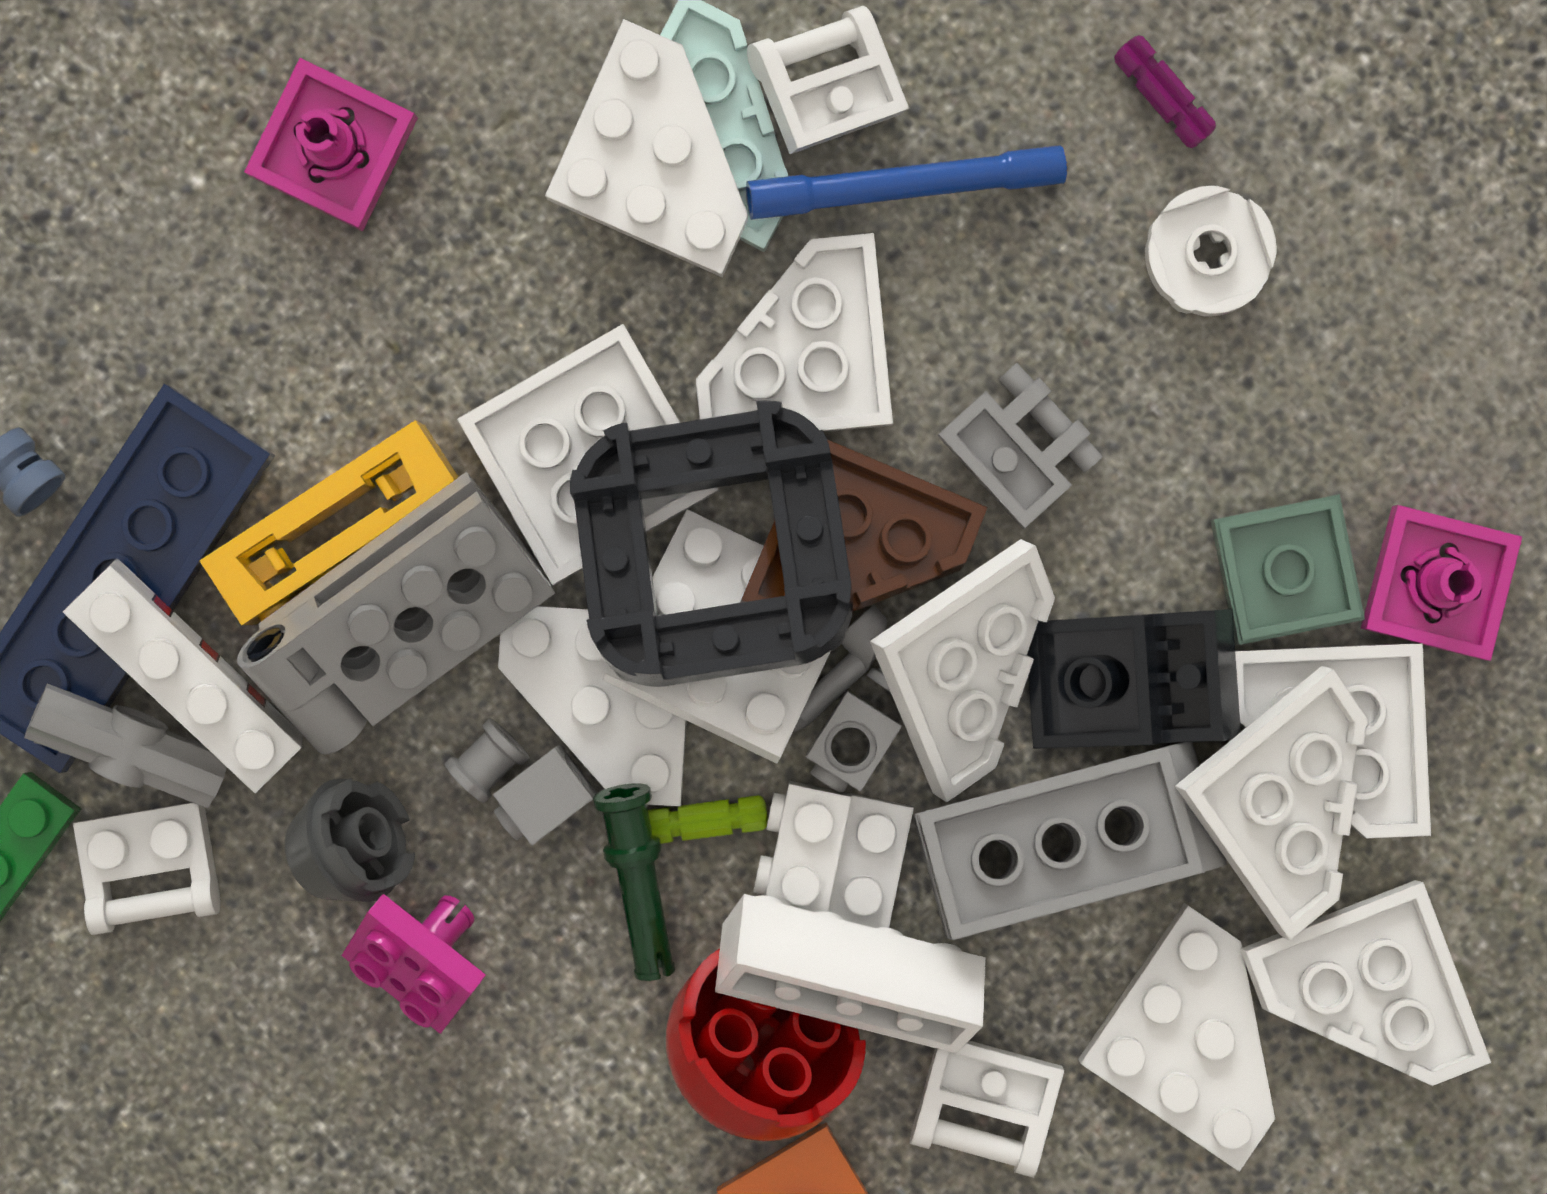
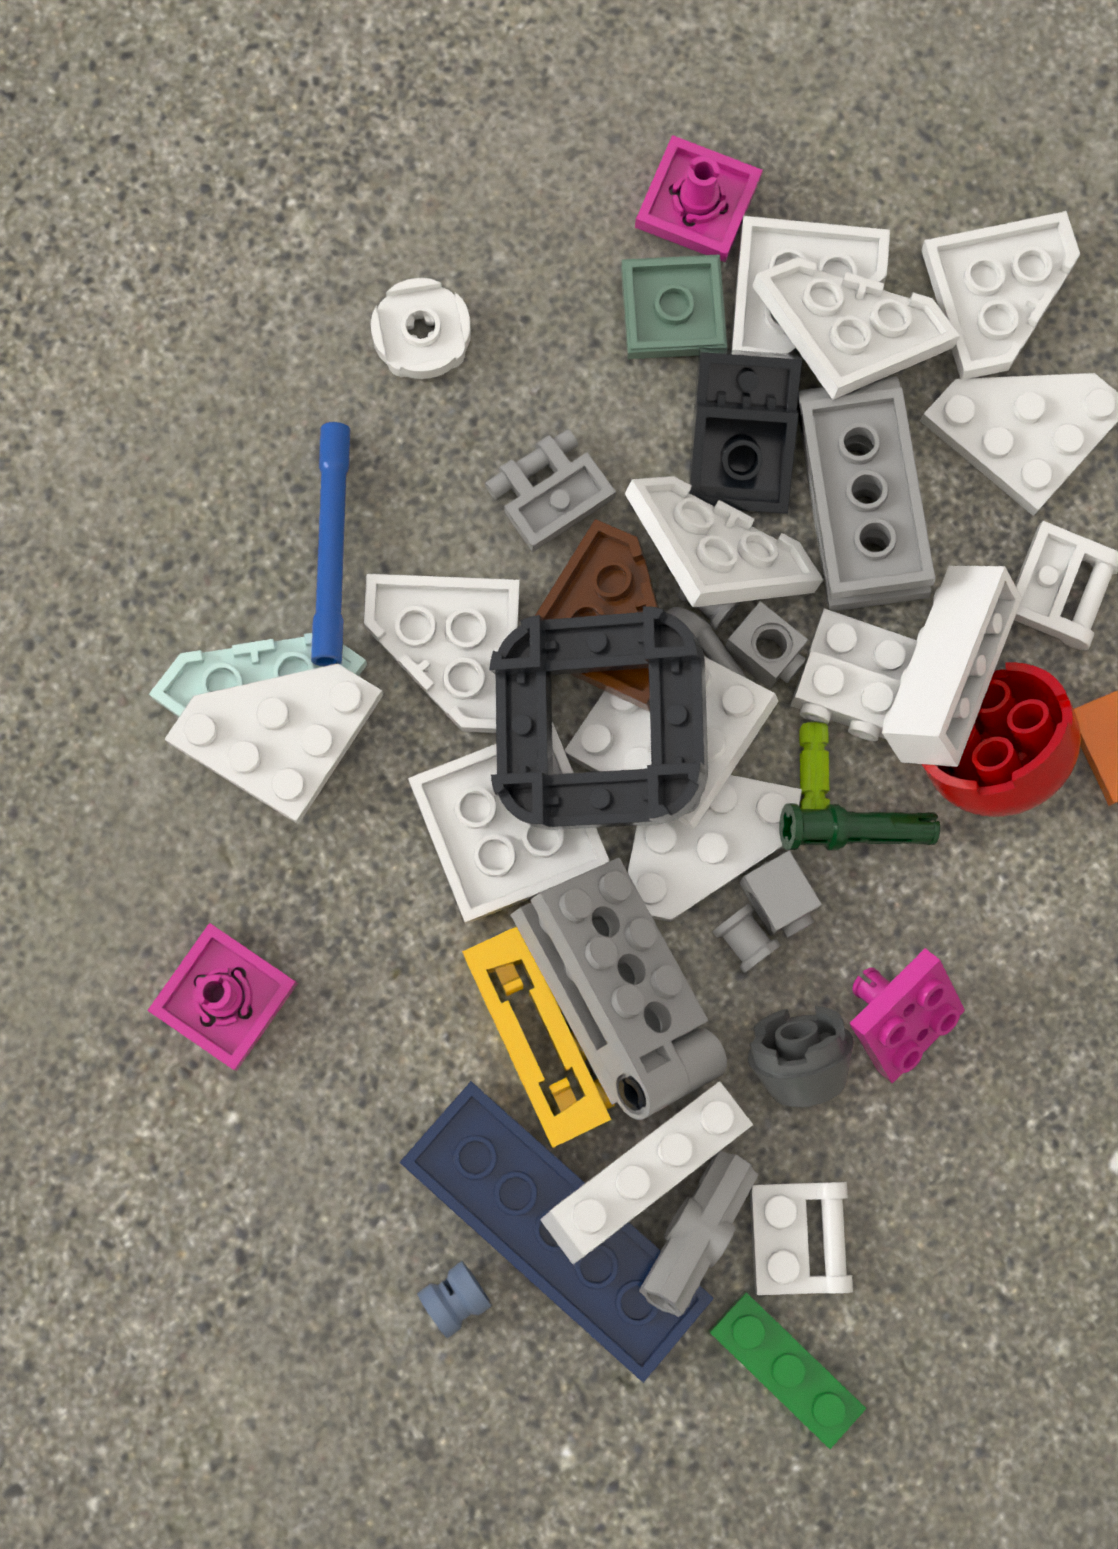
camera: 85 degrees left, 10 degrees down
white plate [747,6,909,154] -> none
magenta axle [1114,35,1216,148] -> none

